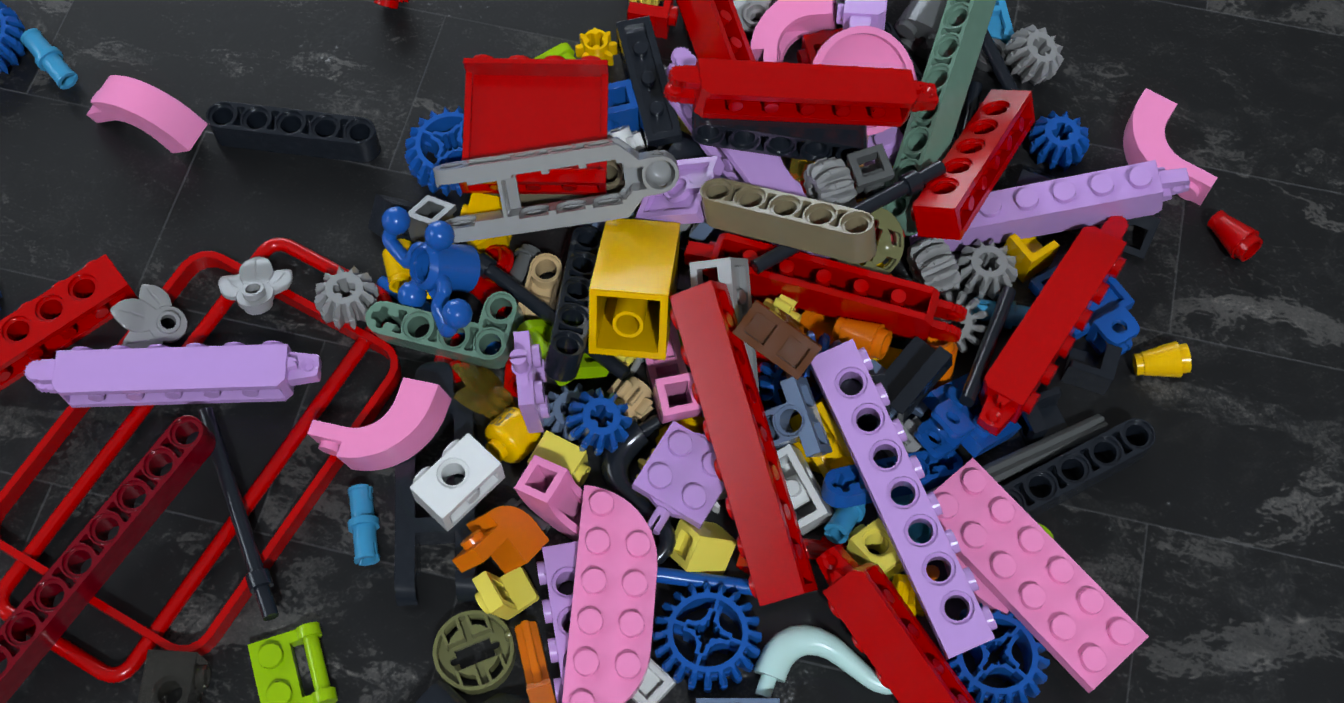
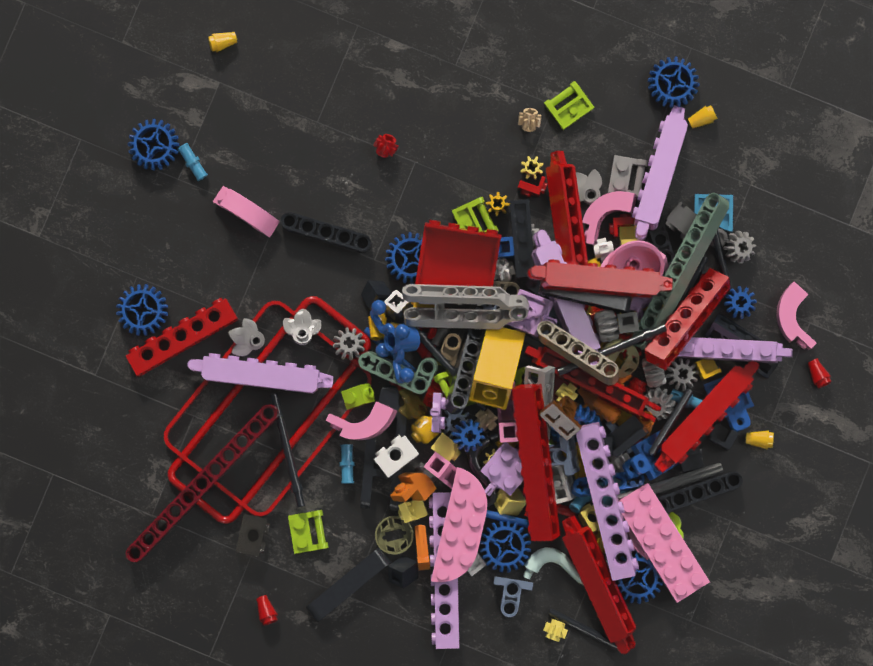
camera: 10 degrees right, 20 degrees up
none -> lime bracket [341,383,375,410]

